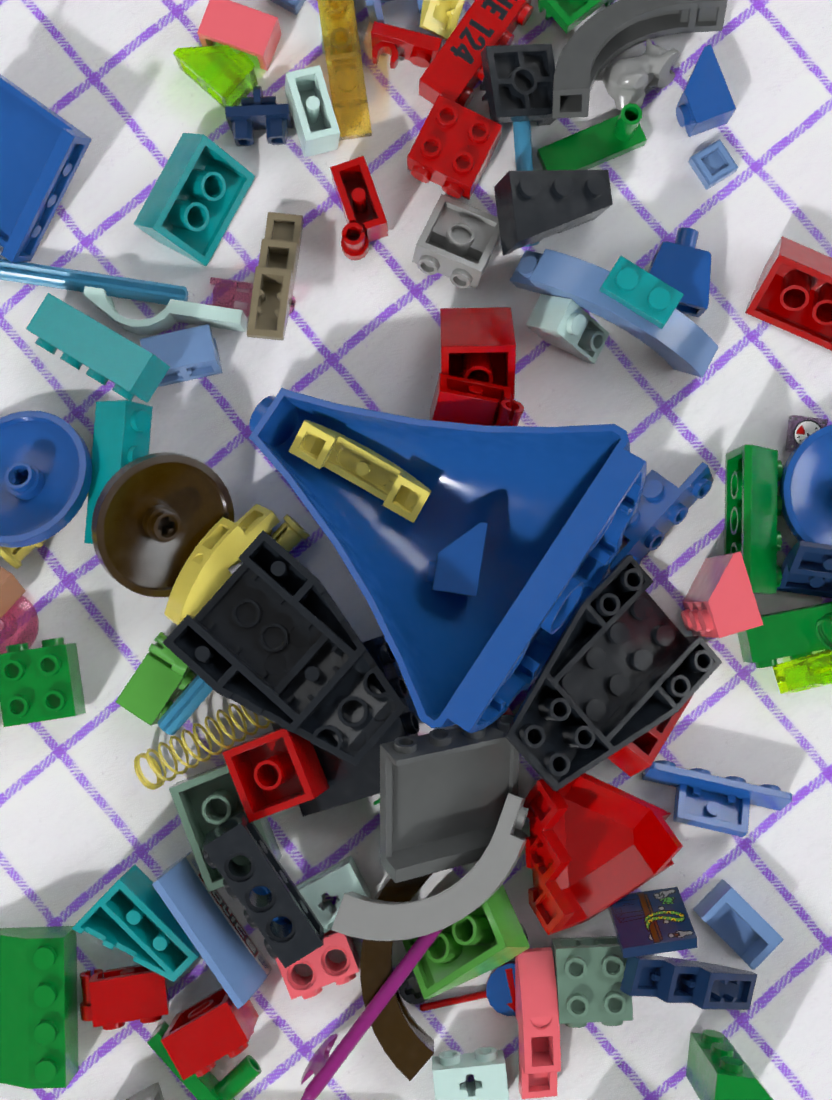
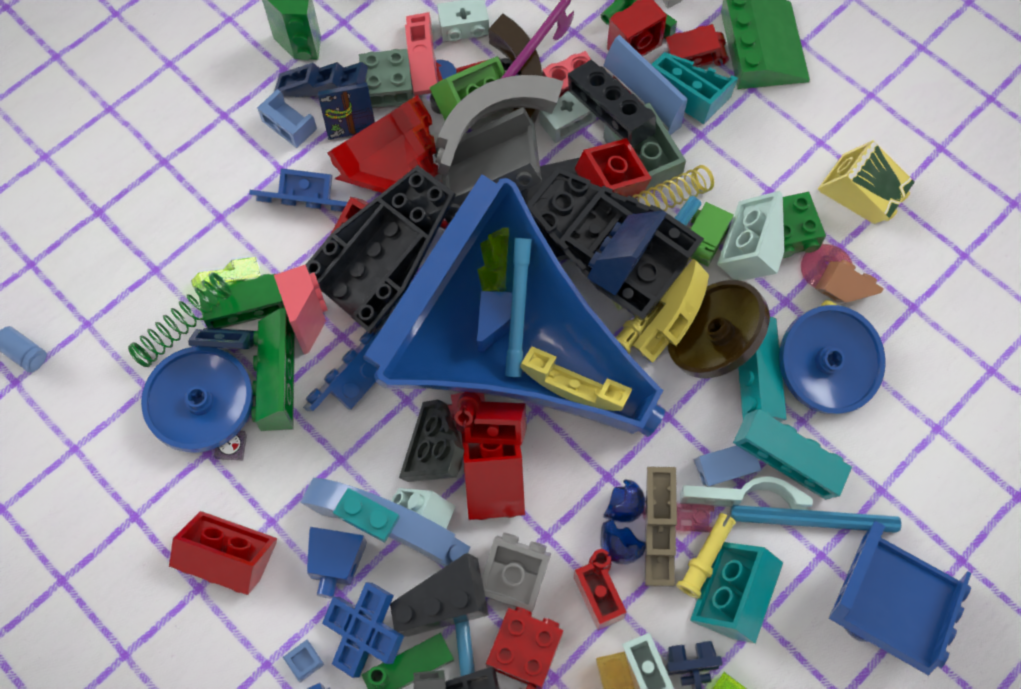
camera: 175 degrees right, 20 degrees down
none -> blue plate [322,582,404,678]
none -> pearl dark grey plate [399,399,465,482]
none -> clear neon green slope [477,227,509,292]
none -> dark azure piece [505,238,531,377]
none -> dark blue slope [587,210,667,295]
none -> clear blue hair [600,520,646,565]
none -> clear blue hair [603,479,646,523]
none -> light yellow pin [676,513,736,599]
none -> light aqua slope [717,191,784,281]

